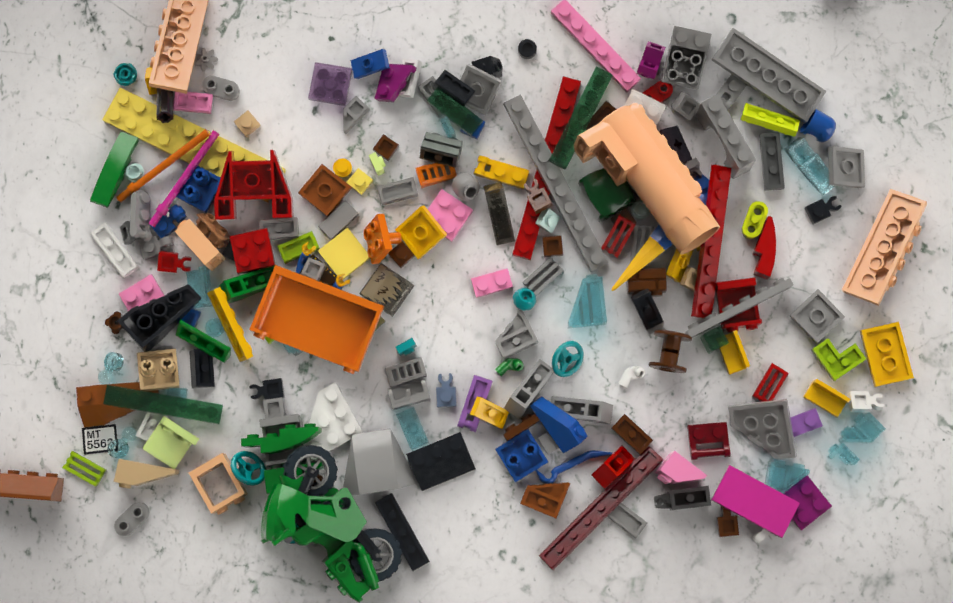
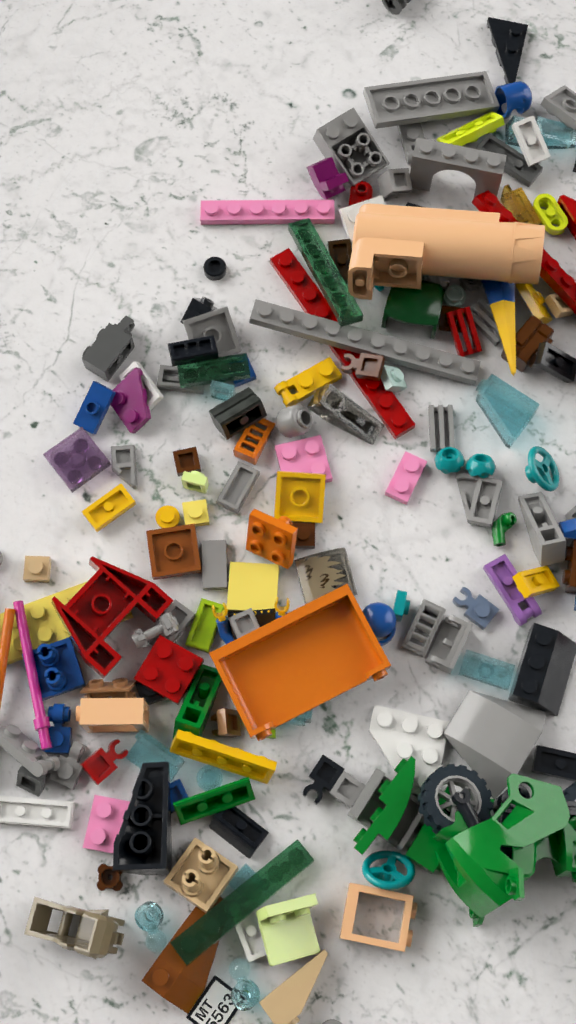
camera: 55 degrees left, 10 degrees down
reddish brown plate [542,236,563,257] -> none
none -> dark tan animal [24,896,125,960]
none -> dark grey hinge [82,316,135,382]
none -> yellow plate [82,484,136,532]
none -> light grey bar [131,612,180,649]
none -> medium nougat tile [211,708,241,738]
none -> blue helmet [362,602,396,646]
none -> teal plate [465,454,496,479]
none -> black wing [486,17,528,84]
none -> clear yellow panel [500,184,542,225]
none -> white plate [511,115,551,167]

